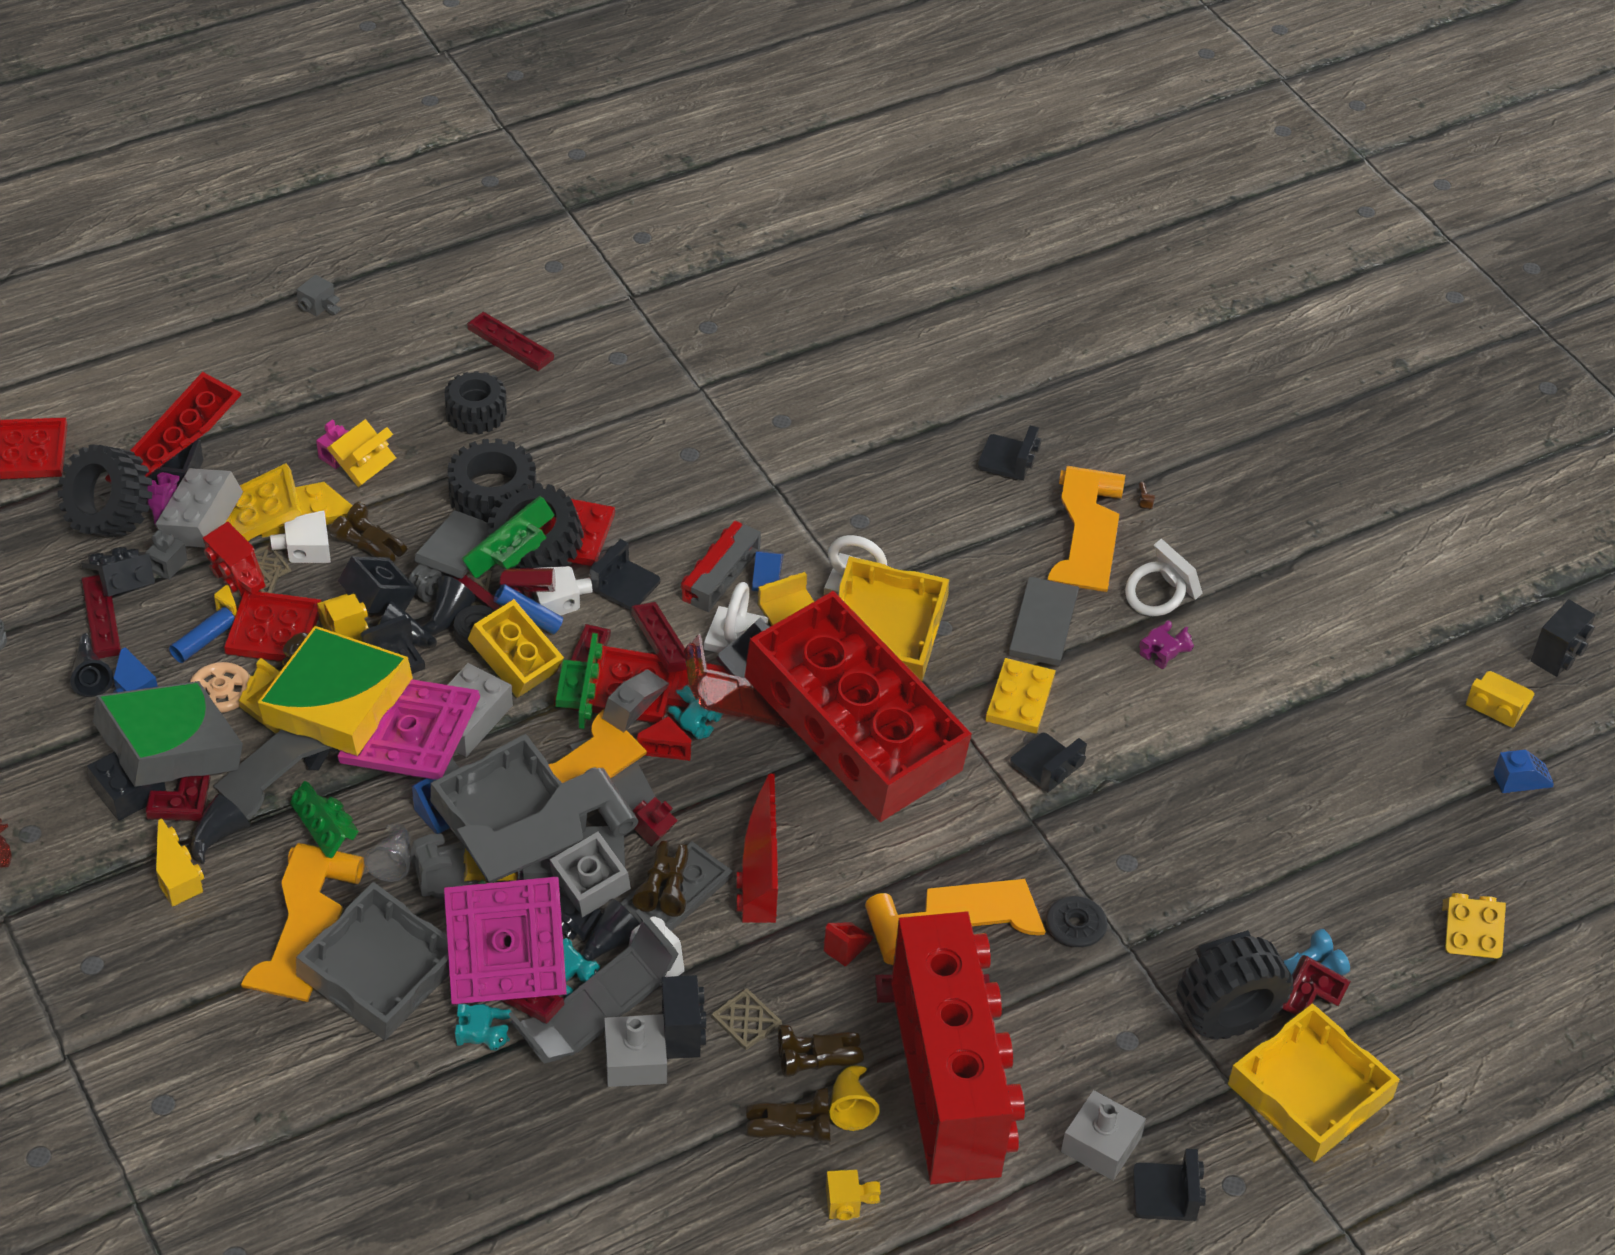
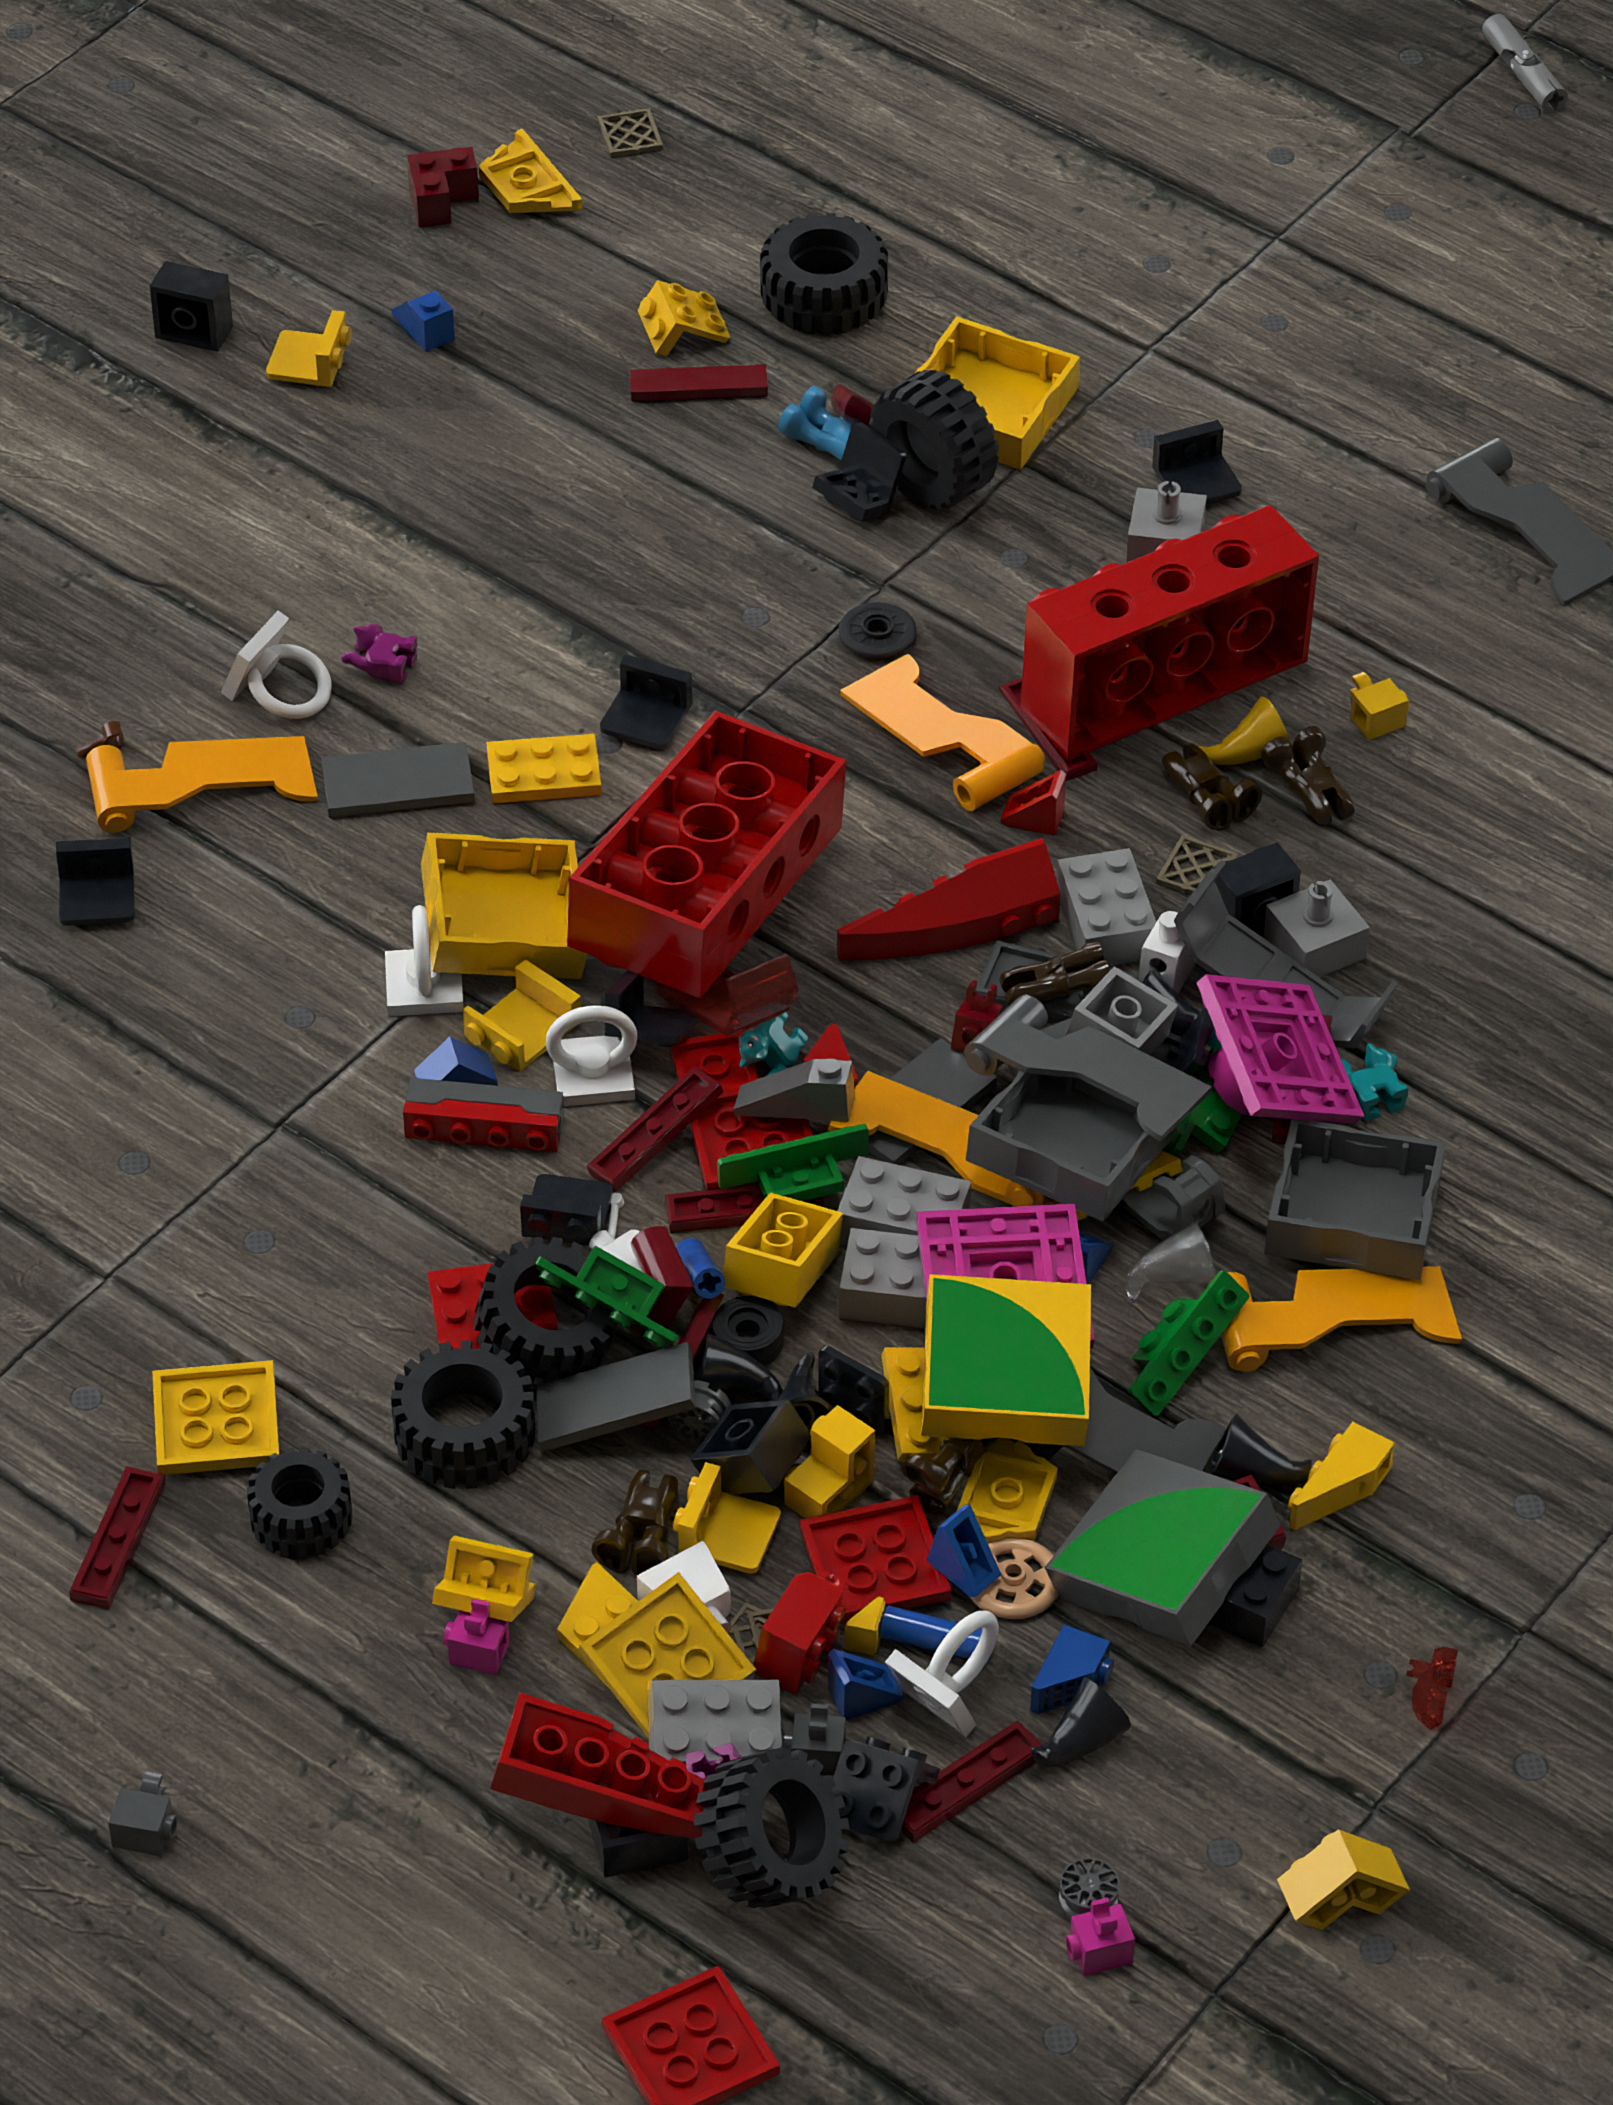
camera: 110 degrees left, 0 degrees up
none -> yellow plate [152,1360,280,1475]
none -> white hinge [608,1193,624,1239]
none -> dark red tile [630,364,768,401]
none -> yellow bracket [673,1462,781,1574]
none -> black tyre [760,213,888,335]
none -> blue slope [828,1649,904,1720]
none -> light grey brick [837,1156,972,1246]
none -> white tile [885,1611,999,1737]
none -> blue slope [927,1505,1002,1597]
none -> light grey brick [1057,848,1156,966]

